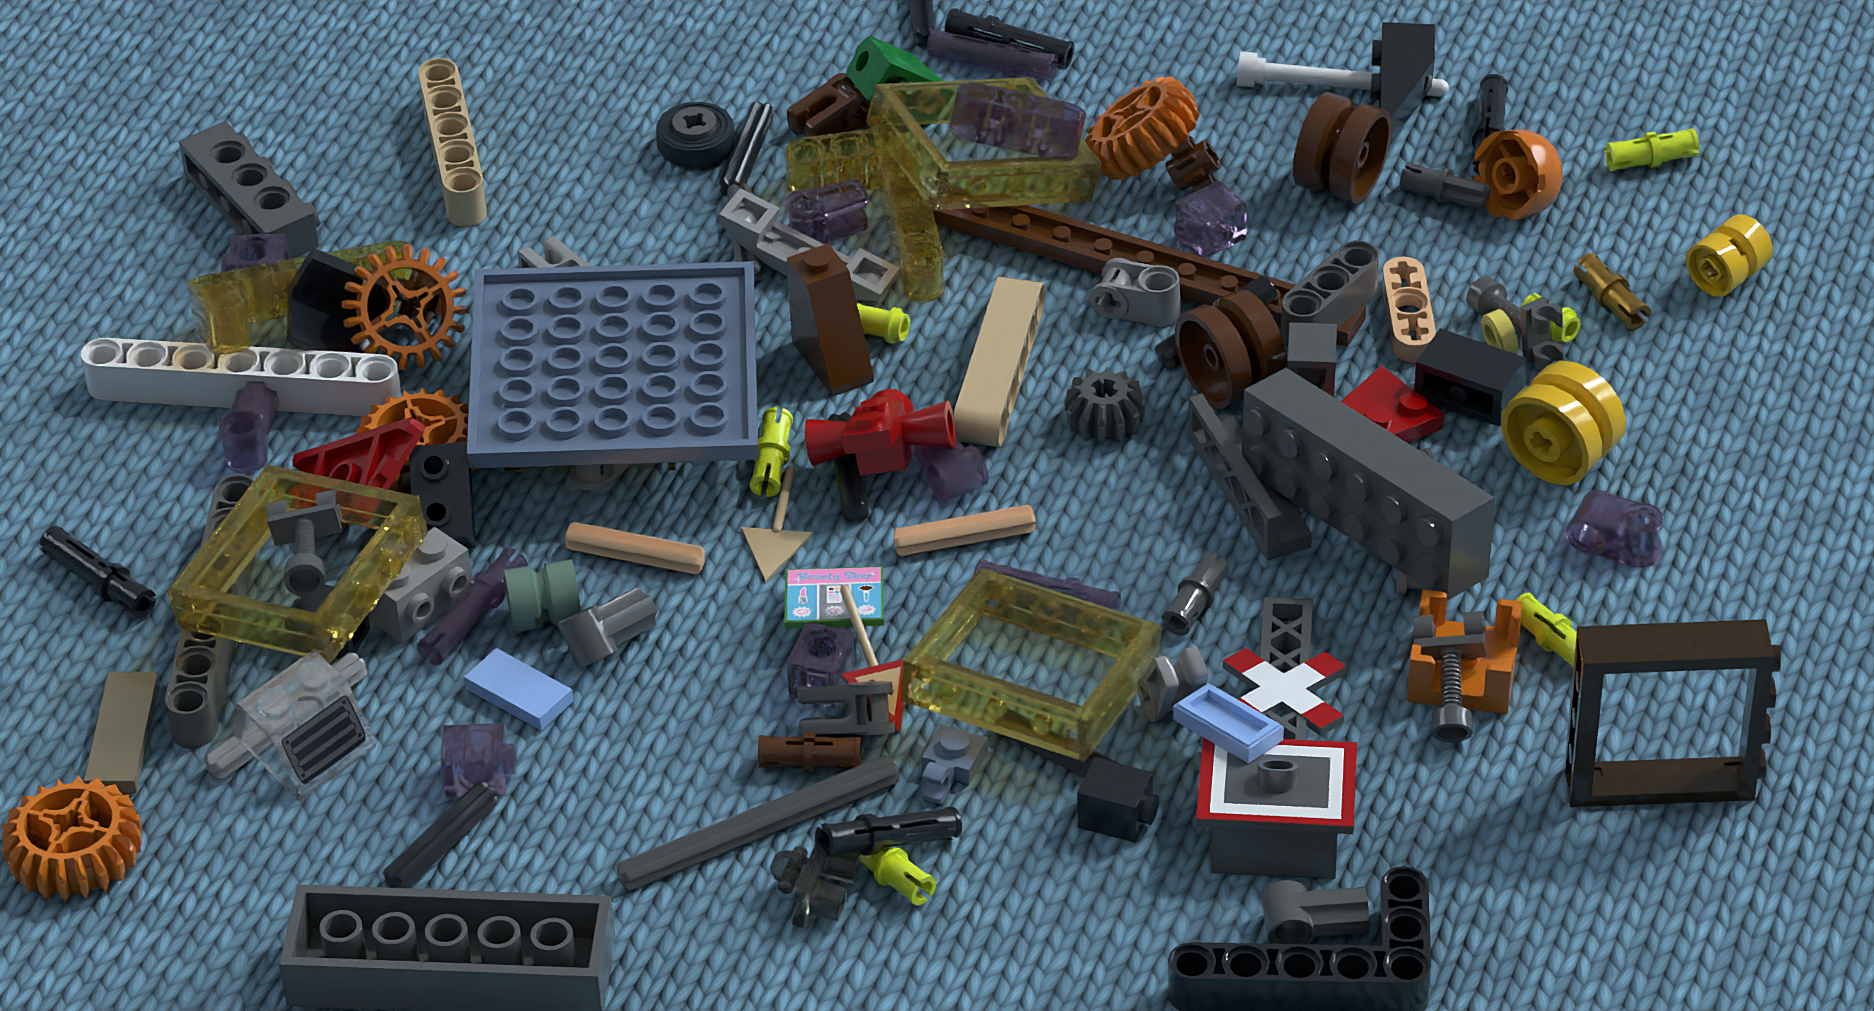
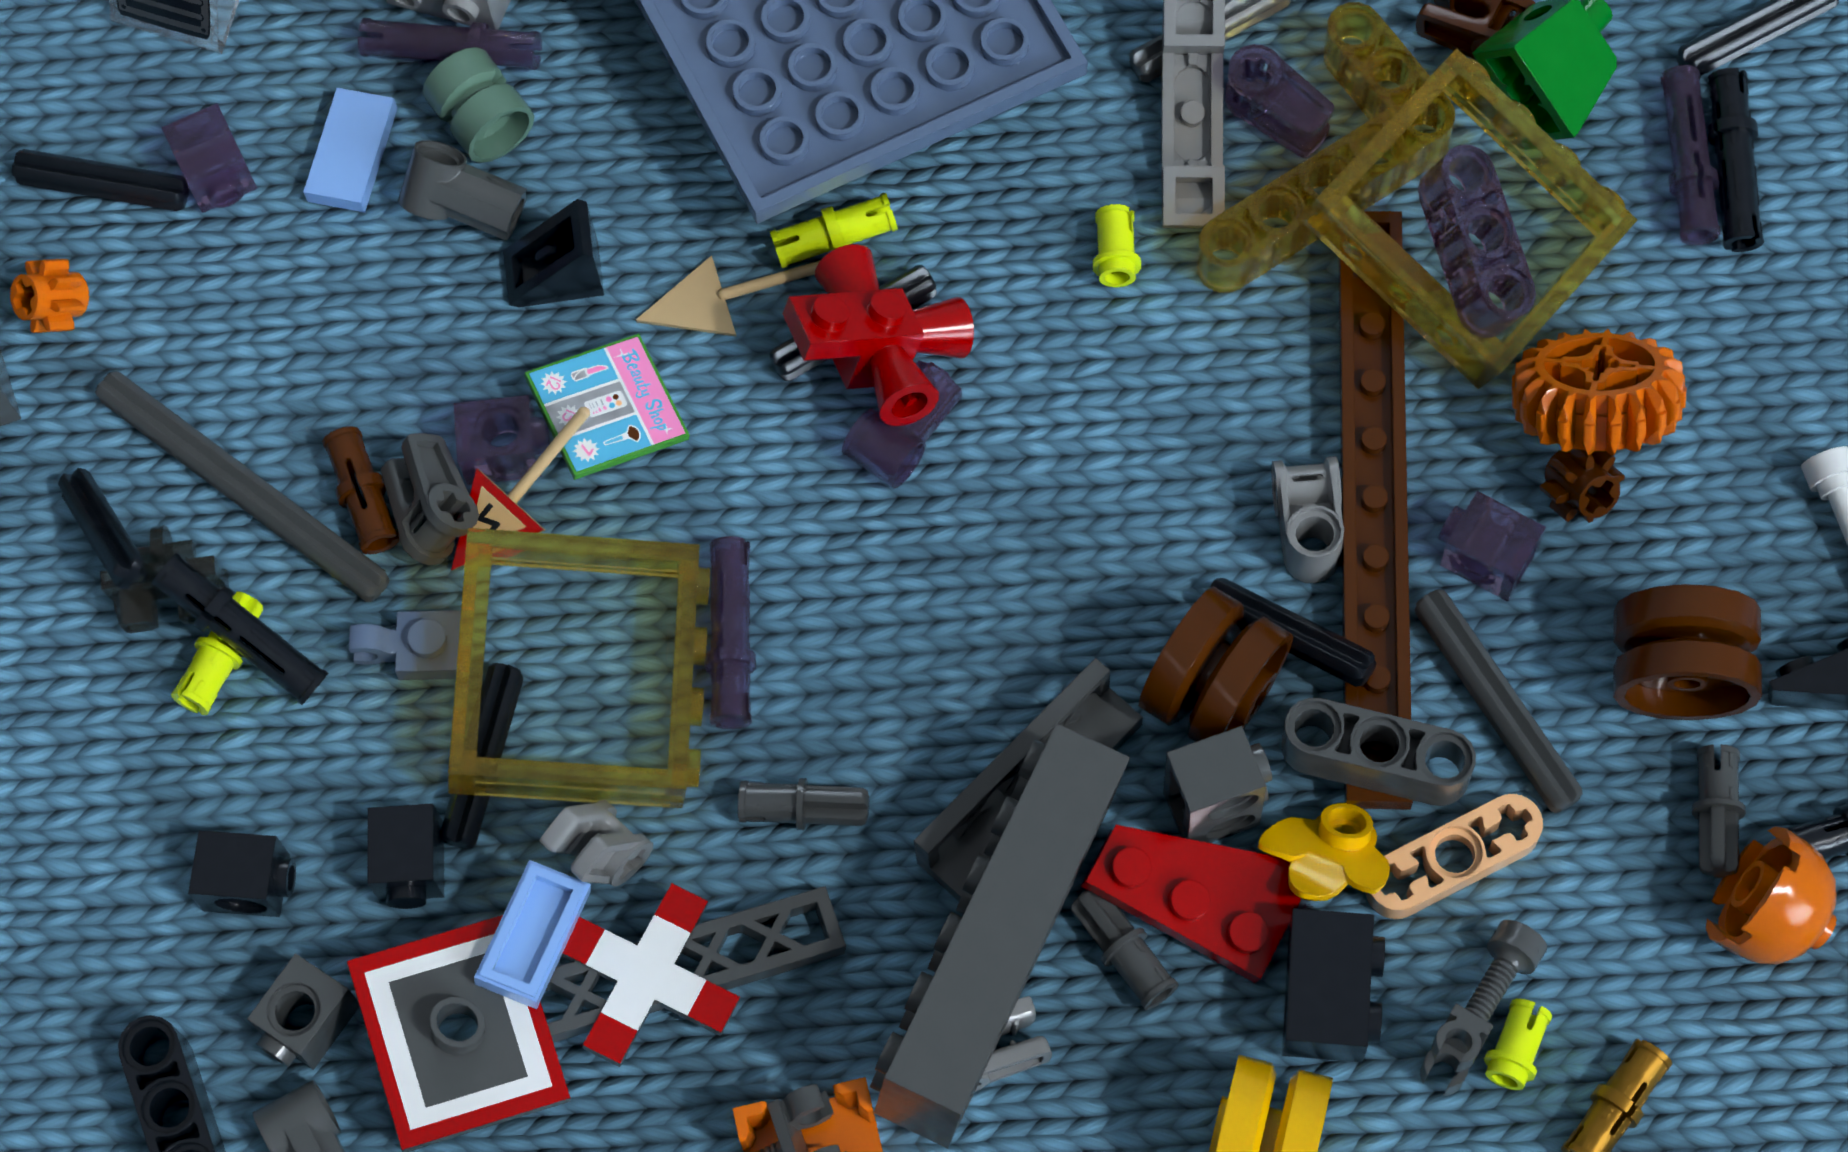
camera: 70 degrees right, 25 degrees up
light nougat axle [565,522,705,575] -> none
reddish brown slope [787,243,874,396] -> none
light nougat axle [893,505,1036,557] -> none
tan beam [953,277,1045,447] -> none
dark grey gear [1064,367,1145,445] -> none
light yellow tile [1481,309,1518,353] -> none
none -> orange gear [10,259,89,333]
none -> black axle [58,468,148,589]
none -> black brick [188,830,296,917]
none -> dark grey brick [247,953,360,1070]
none -> black slope [503,199,604,308]
none -> yellow plate [1258,803,1390,901]
none -> dark grey axle [1415,589,1583,813]

